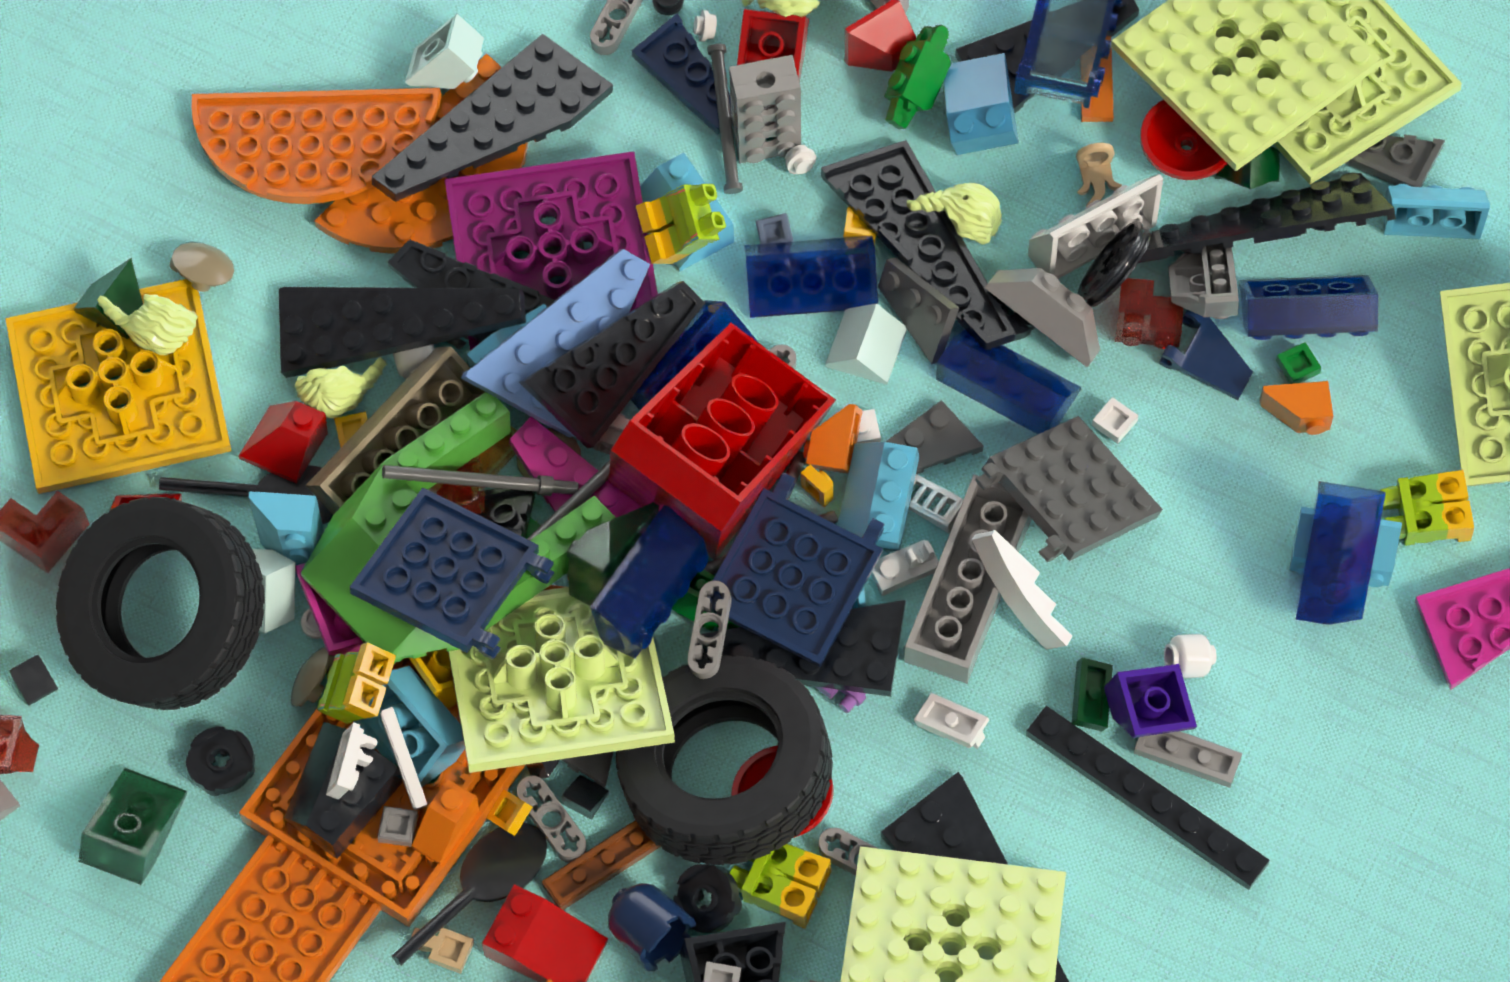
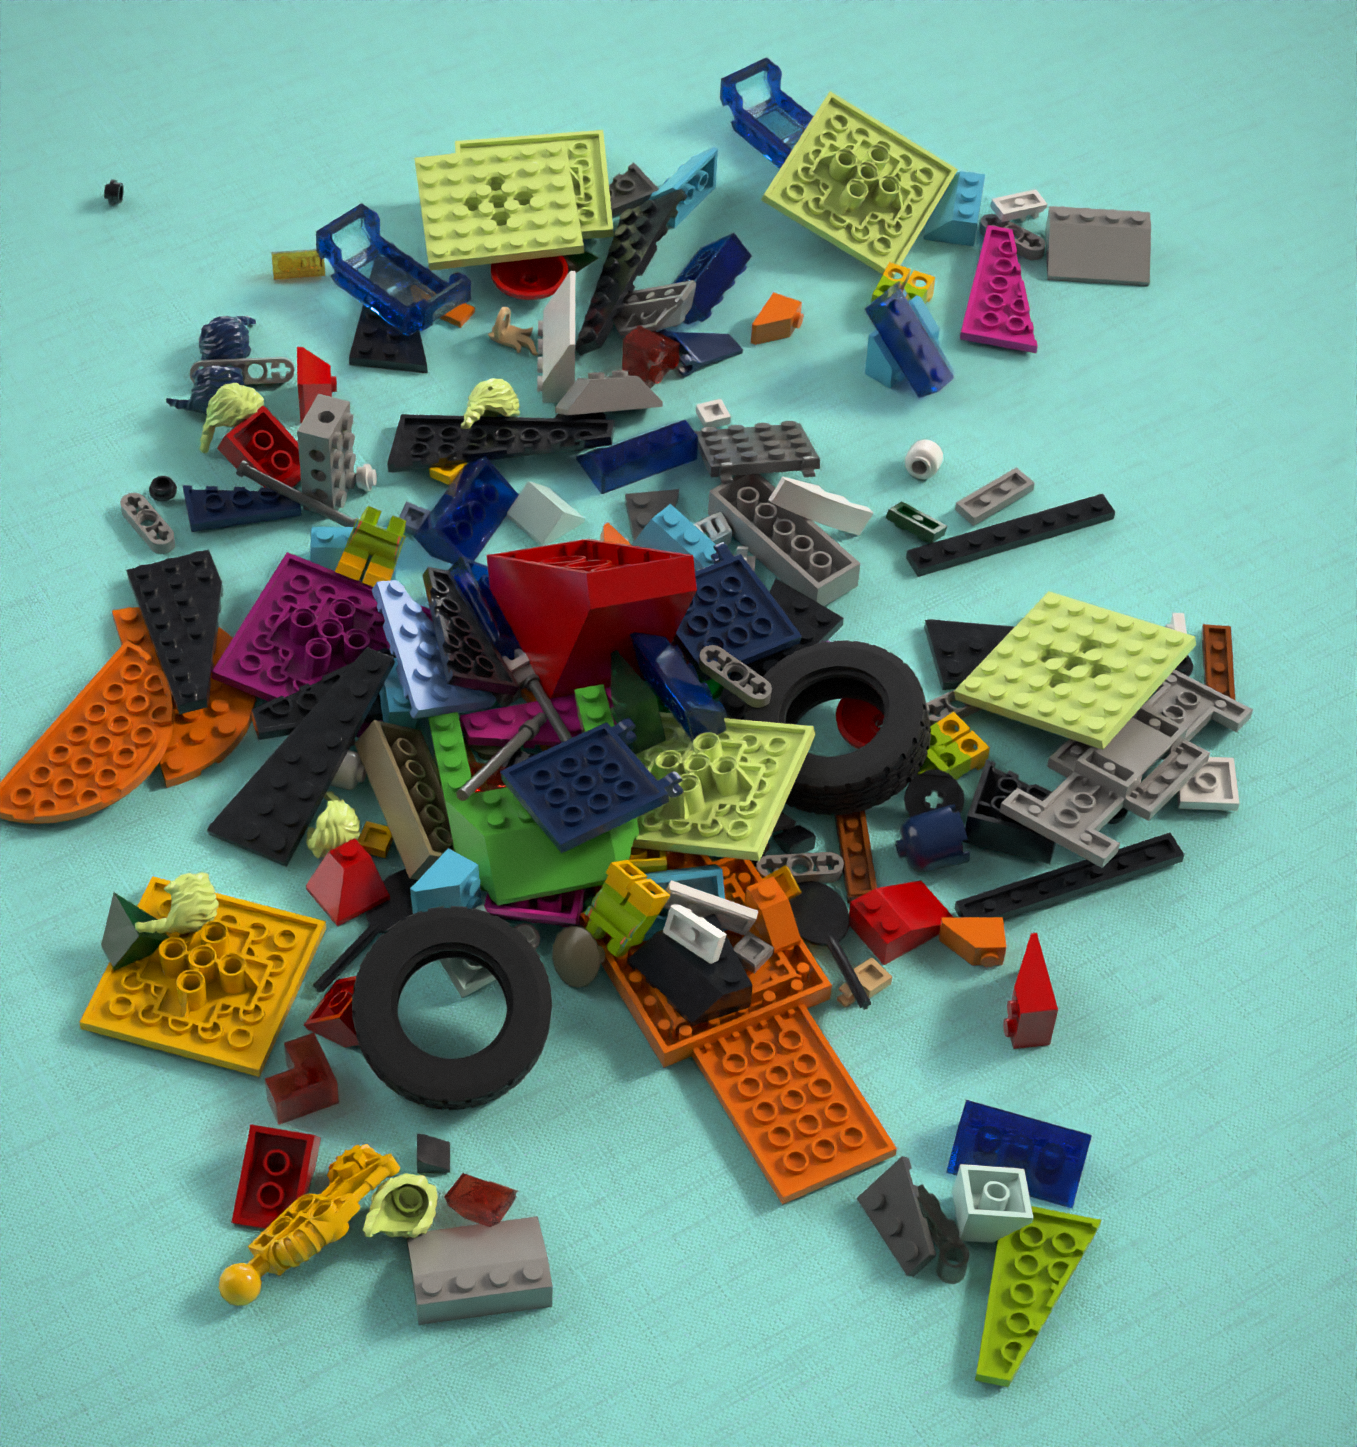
camera: 65 degrees left, 15 degrees down
clear green slope [78,768,187,885] -> none
dark tan dish [169,242,234,292] -> none
black plate [186,727,255,796] -> none
light aqua slope [405,14,484,89] -> none
white plate [693,10,717,42] -> none
dark grey wing [878,258,959,364] -> none
green hinge [884,25,951,129] -> none
white plate [914,693,989,749] -> none
dark azure slope [944,53,1019,155] -> none
black wedge [1078,221,1152,307] -> none
dark purple slope [1104,664,1197,738] -> none
green plate [1276,342,1321,384] -> none

